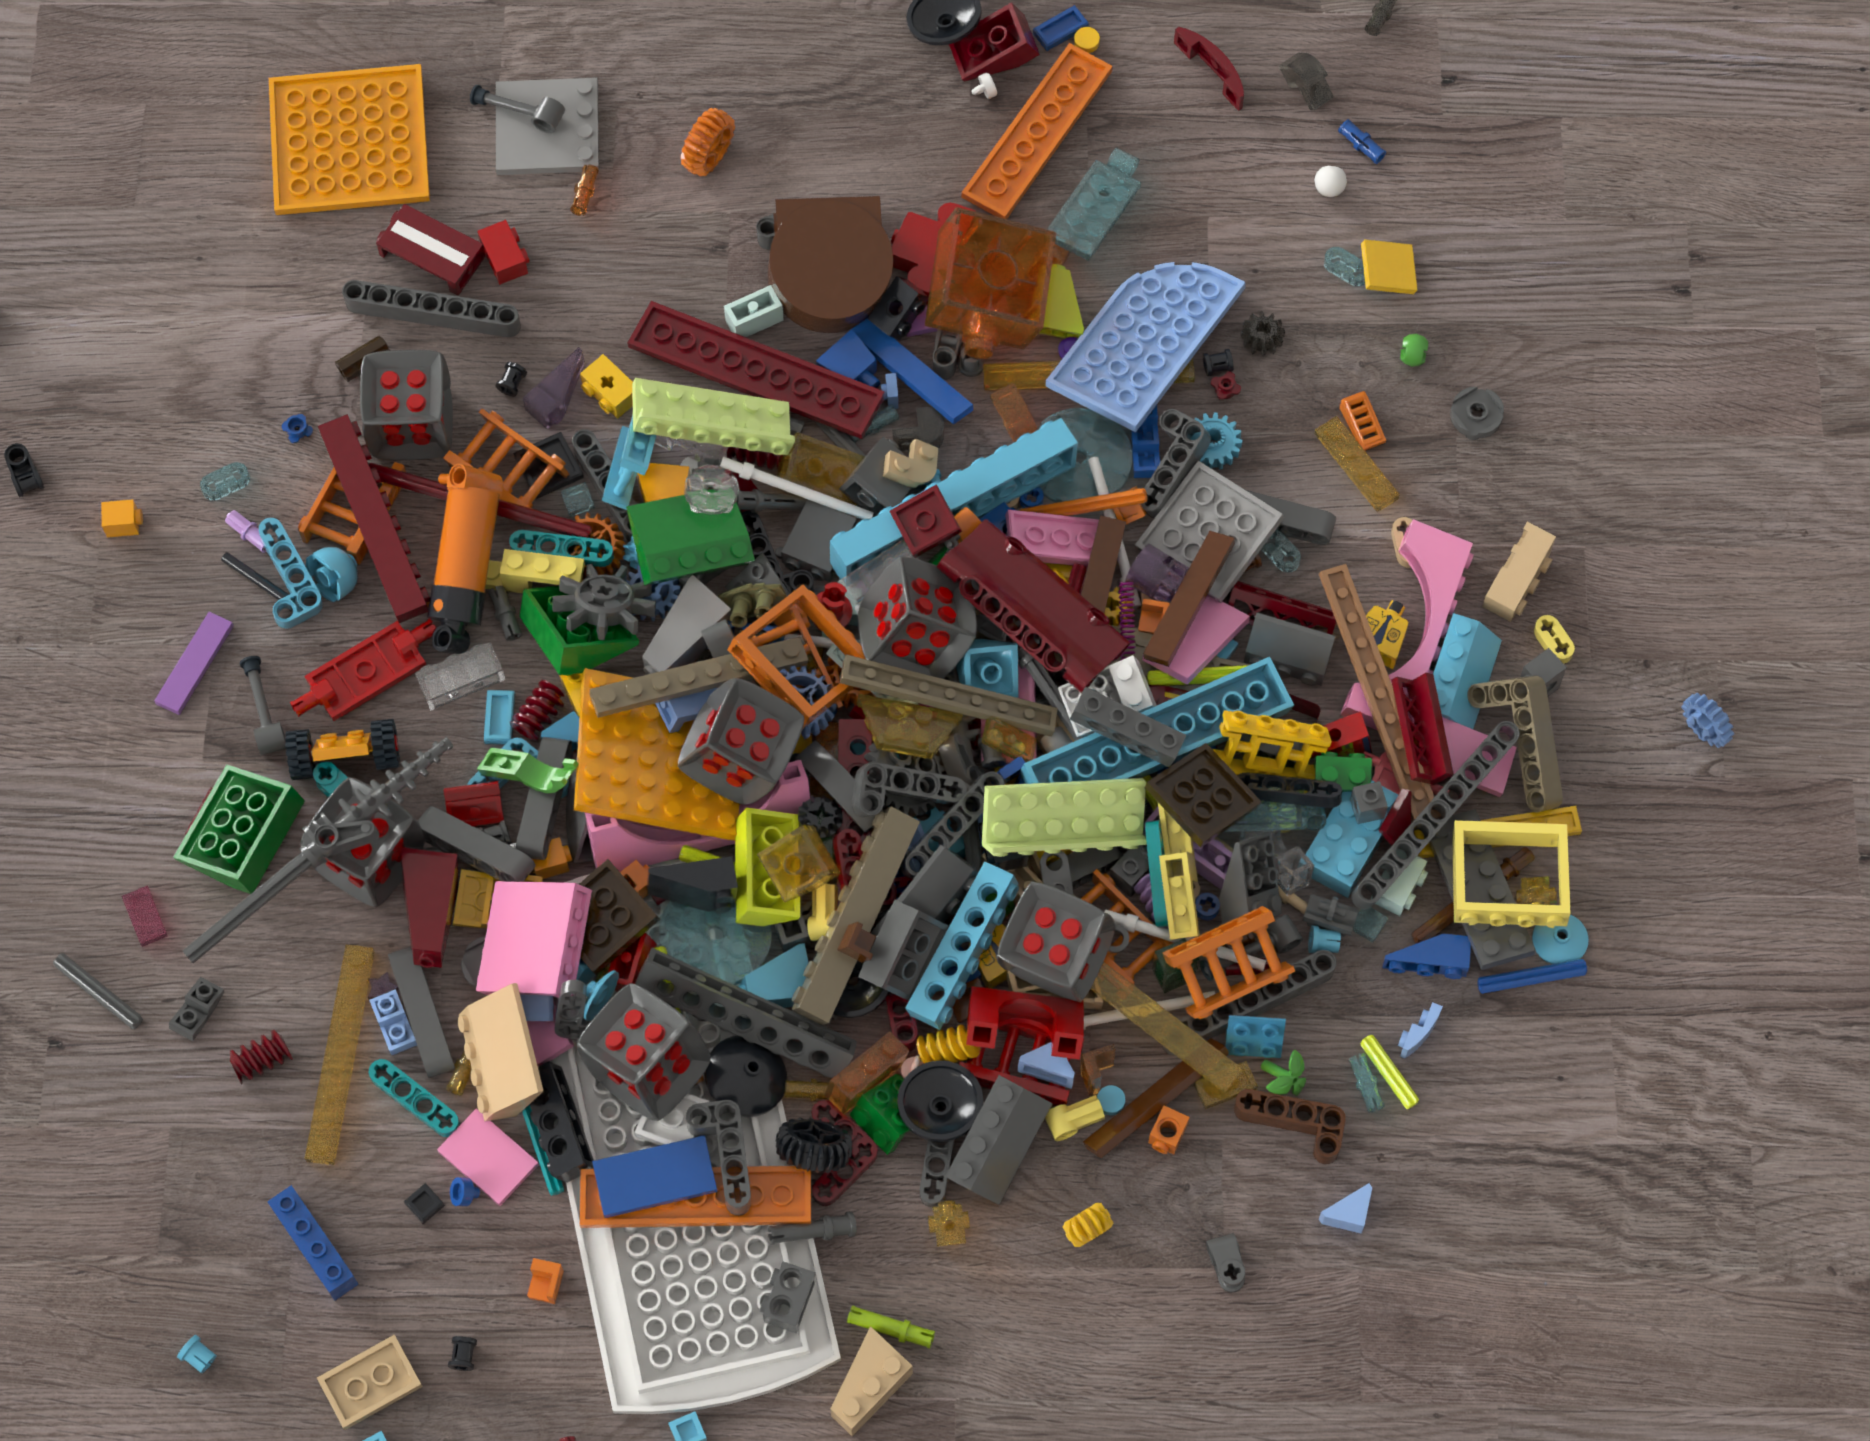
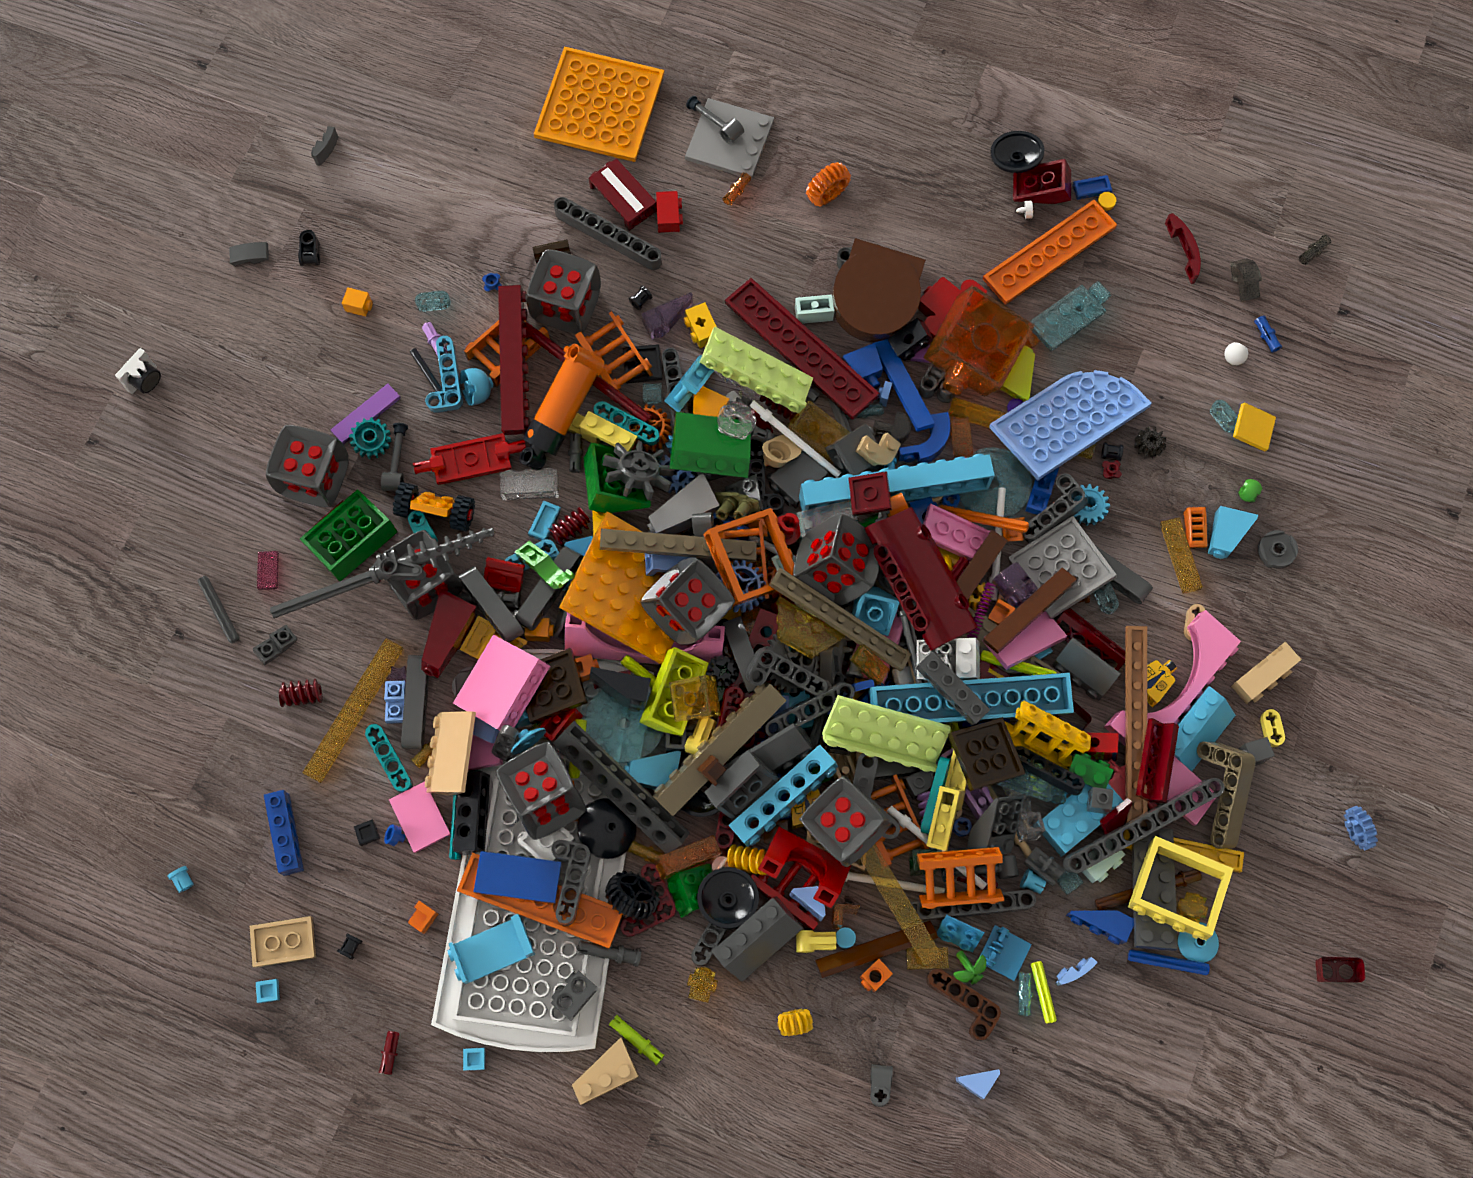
camera: 20 degrees right, 5 degrees up
none -> dark grey piece [266,425,349,507]
none -> teal gear [349,417,392,459]
none -> medium azure panel [447,914,535,984]
none -> tan piece [762,435,802,468]
none -> blue arch [897,412,950,464]
none -> dark azure hinge [979,925,1032,981]
none -> medium azure slope [1208,506,1258,559]
none -> dark red piece [1316,957,1365,983]

